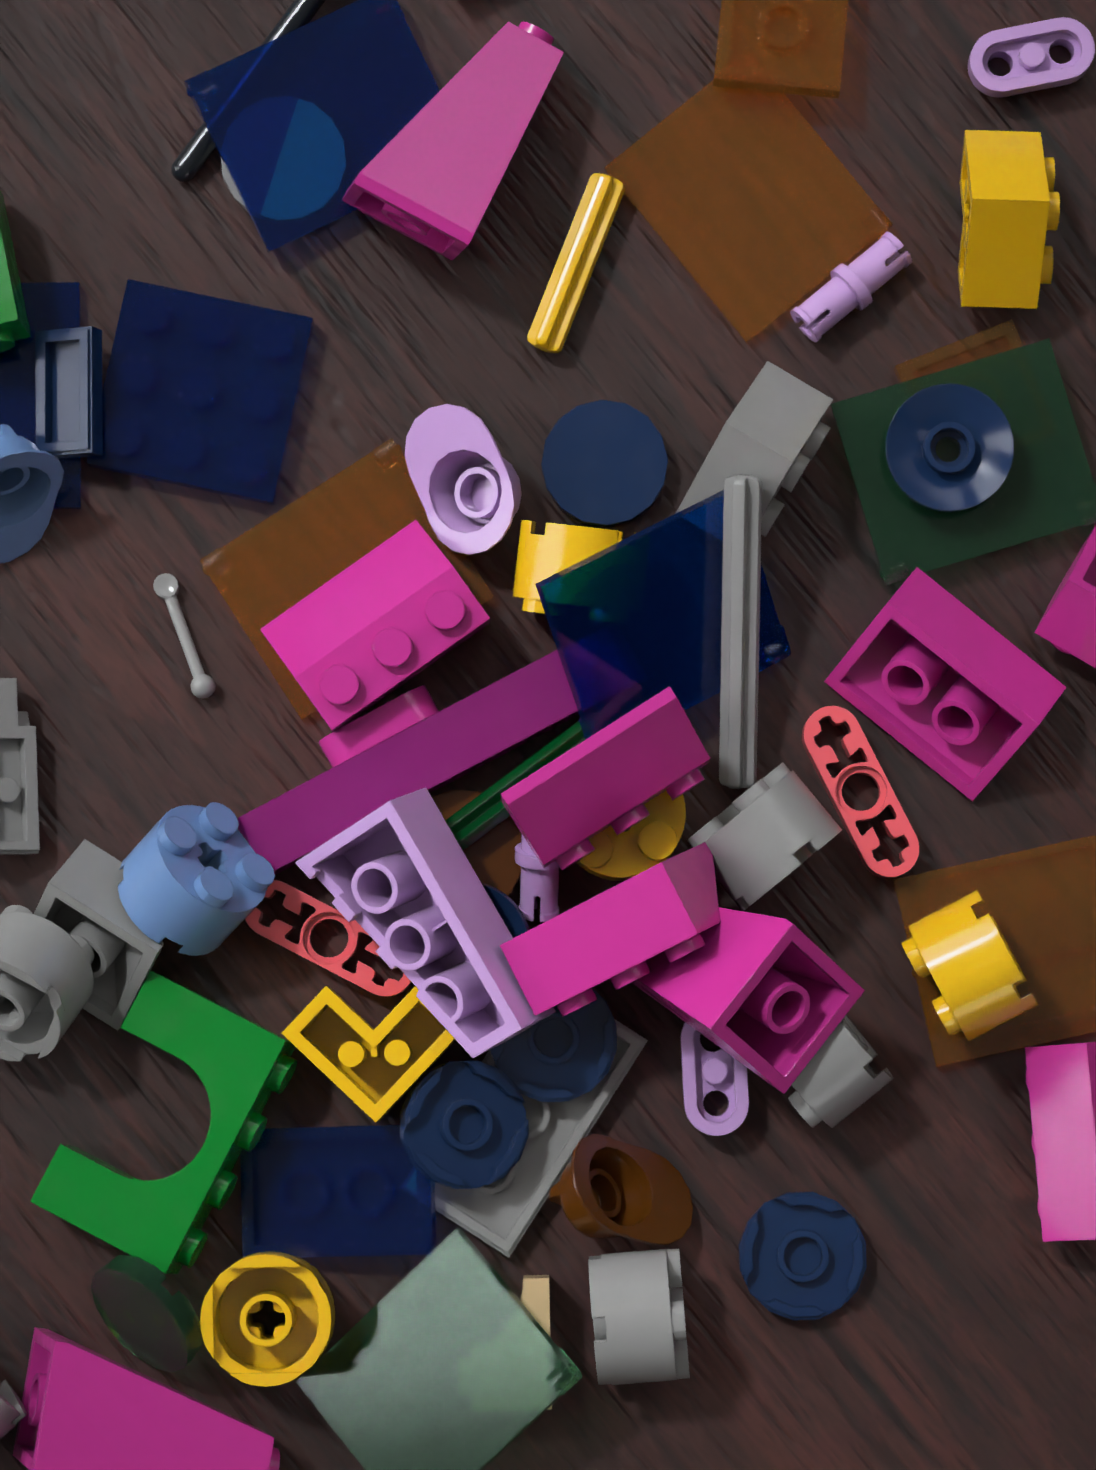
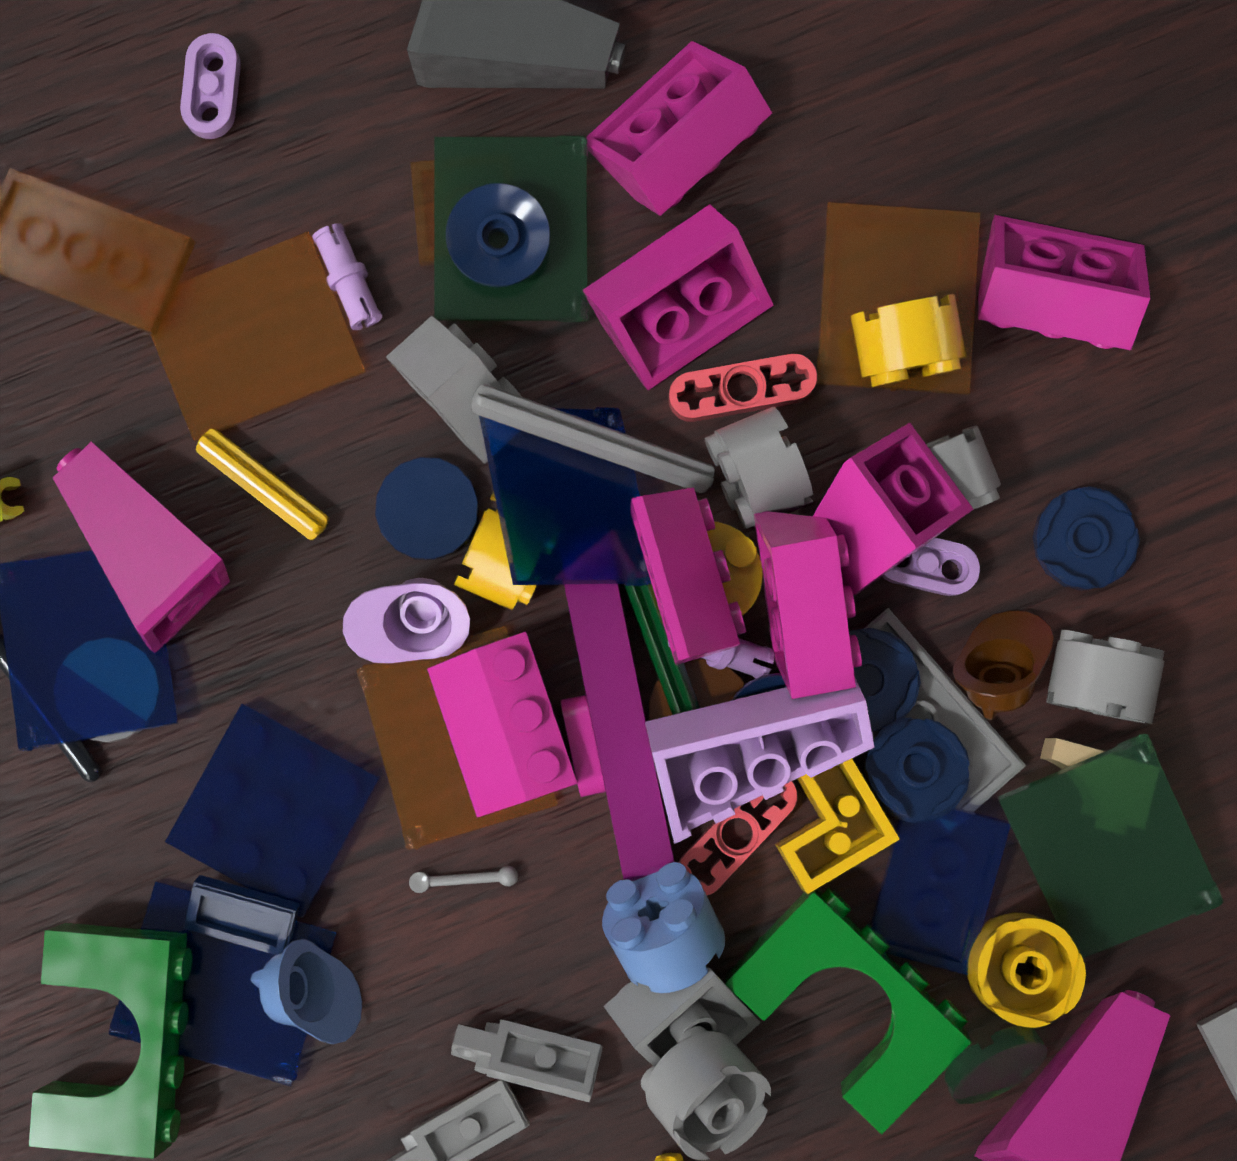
camera: 75 degrees left, 0 degrees up
yellow brick [958,130,1060,309] -> none

